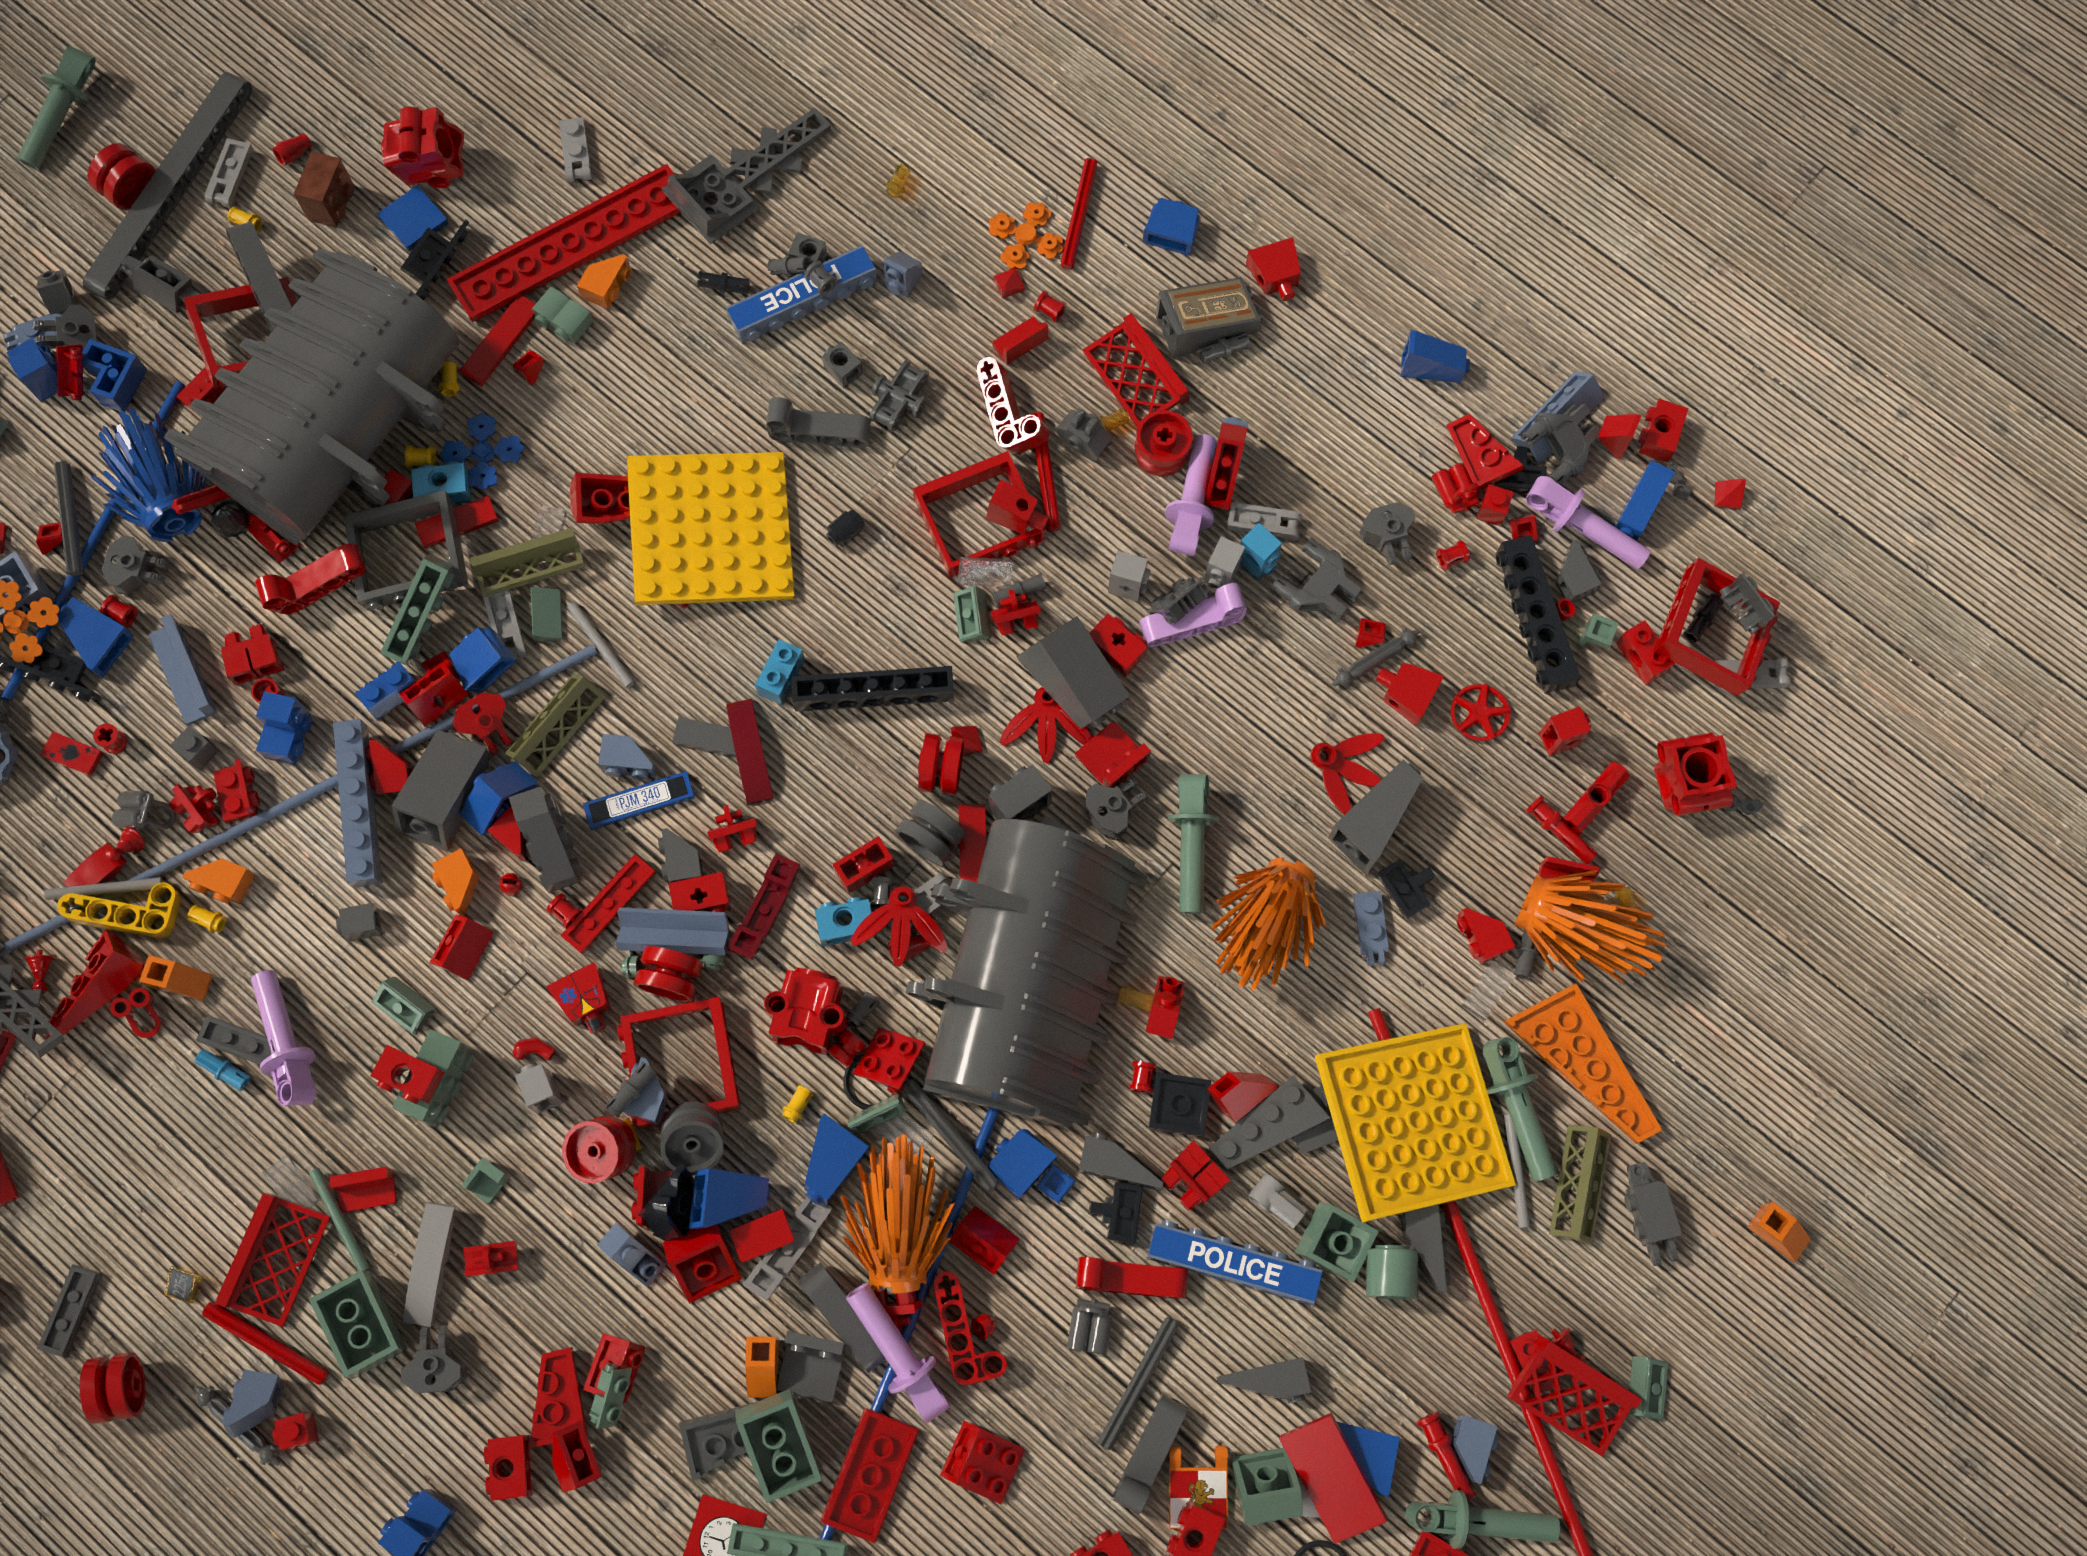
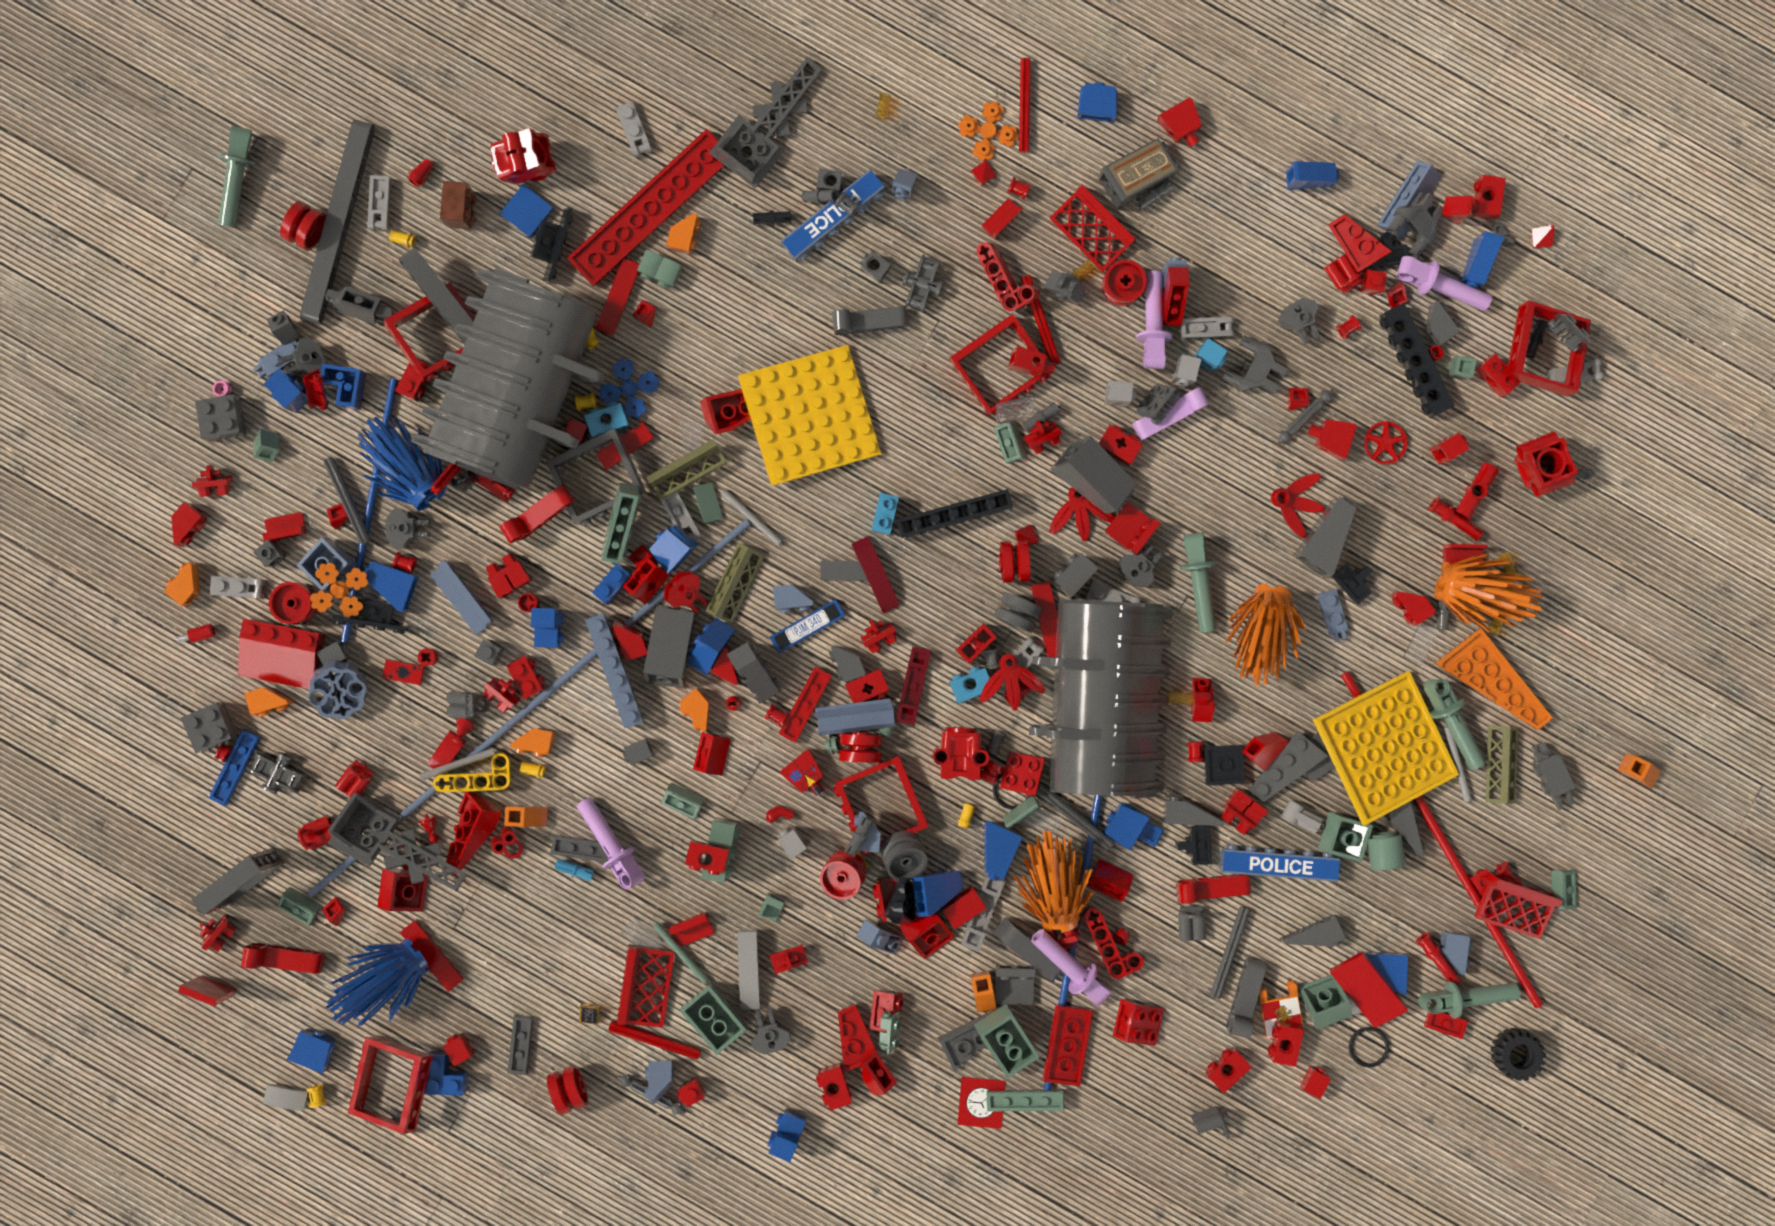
camera: 10 degrees left, 15 degrees up
black brick [826,509,865,547] -> none
none -> clear yellow pin [1487,615,1506,636]

